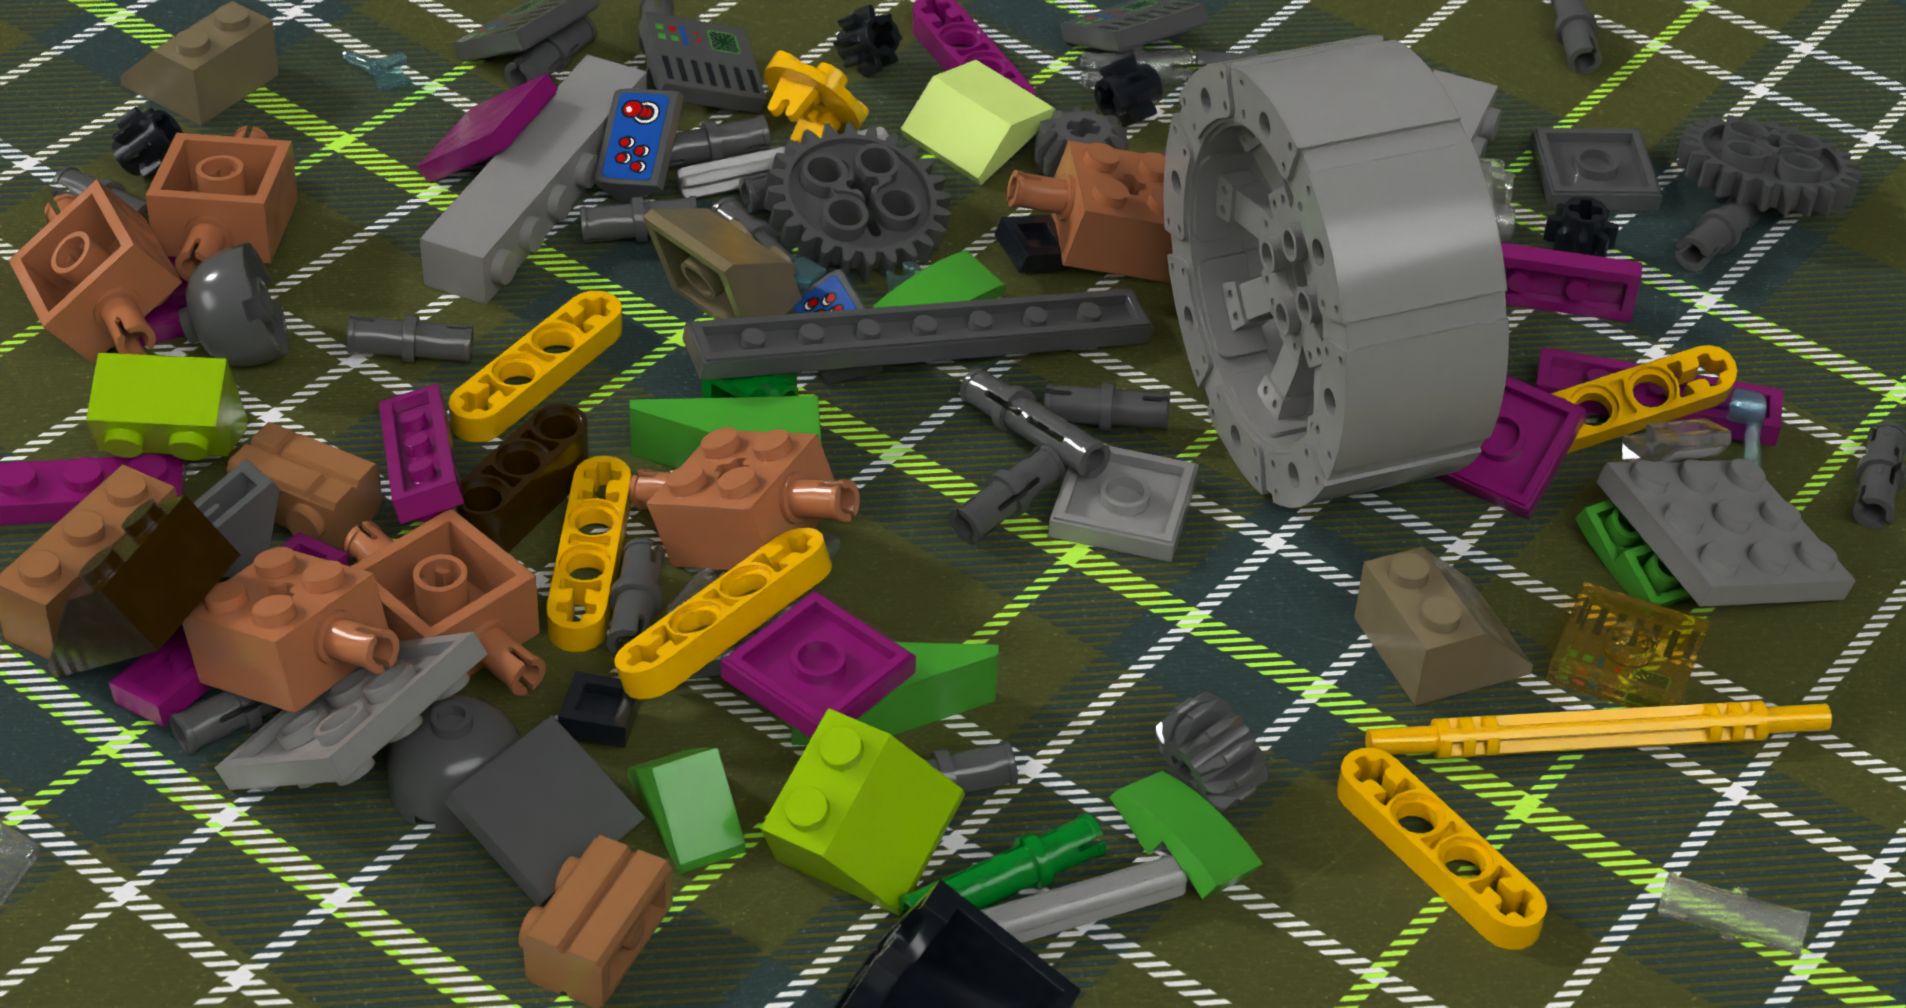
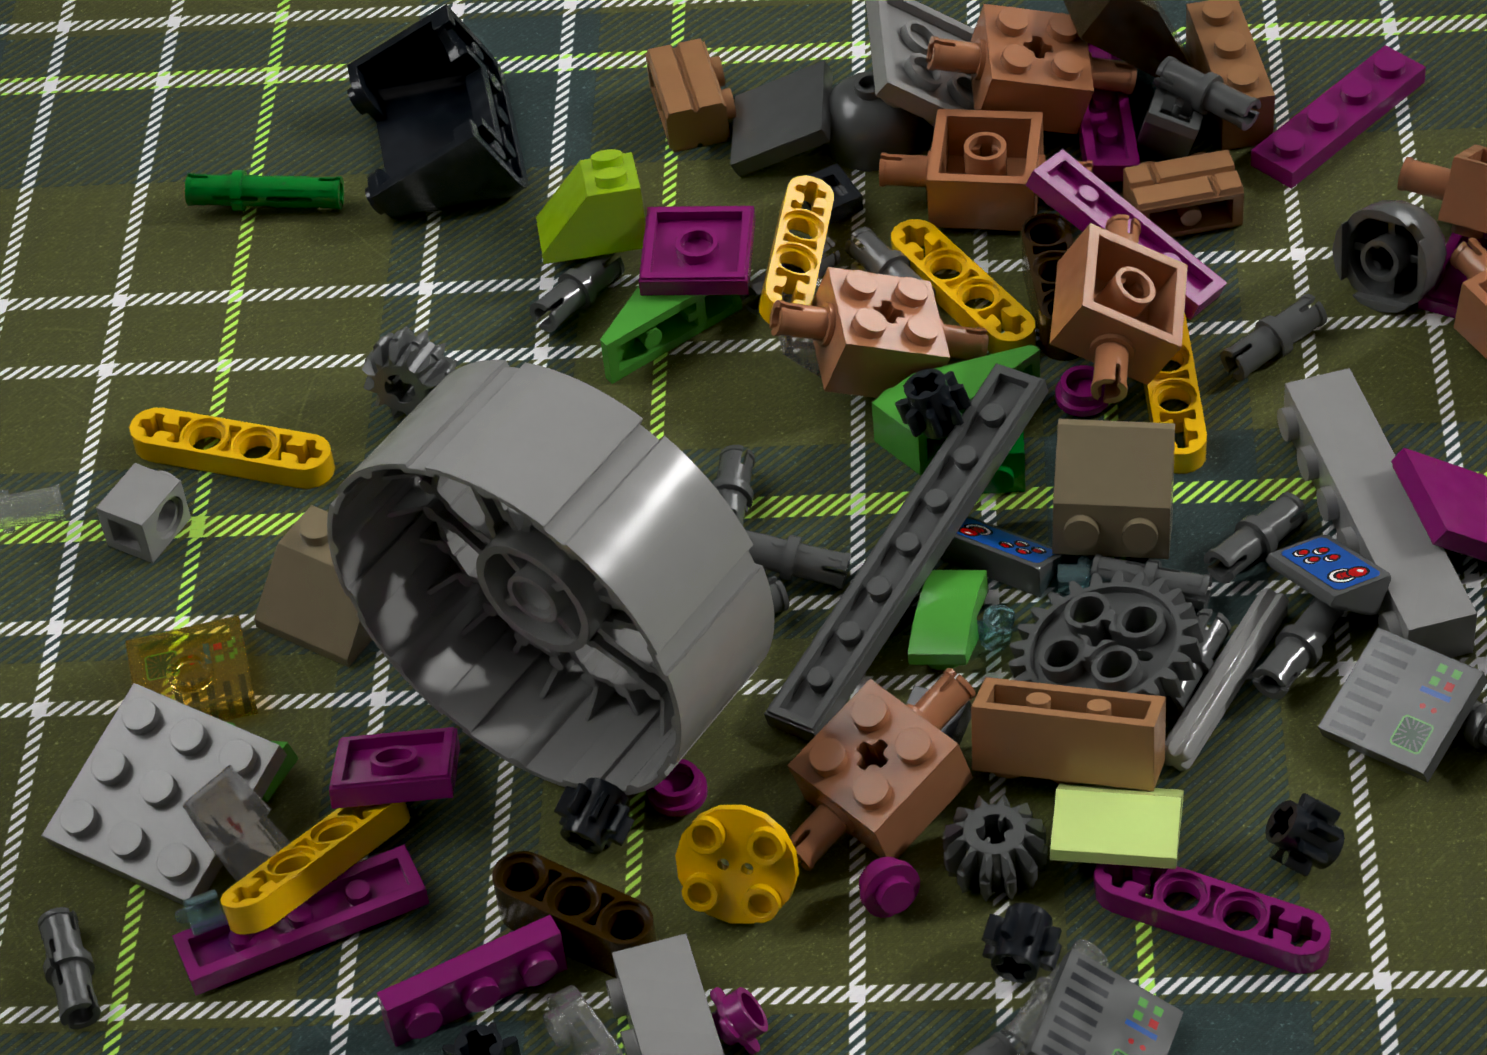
camera: 150 degrees right, 5 degrees up
lime slope [86,353,248,461] -> none
bright green slope [627,747,746,874] -> none
yellow plate [763,50,869,143] -> none
green pin [899,813,1106,916] -> none
light grey axle [981,855,1188,943] -> none
bright green slope [1109,771,1263,899] -> none
yellow axle [1365,700,1832,759] -> none
none -> light grey brick [96,463,191,563]
none -> black gear [895,369,971,439]
none -> medium nougat brick [971,677,1166,791]
none -> nougat brick [1049,214,1188,403]
none -> magenta plate [1055,365,1109,417]
none -> dark grey pin [1154,56,1261,131]

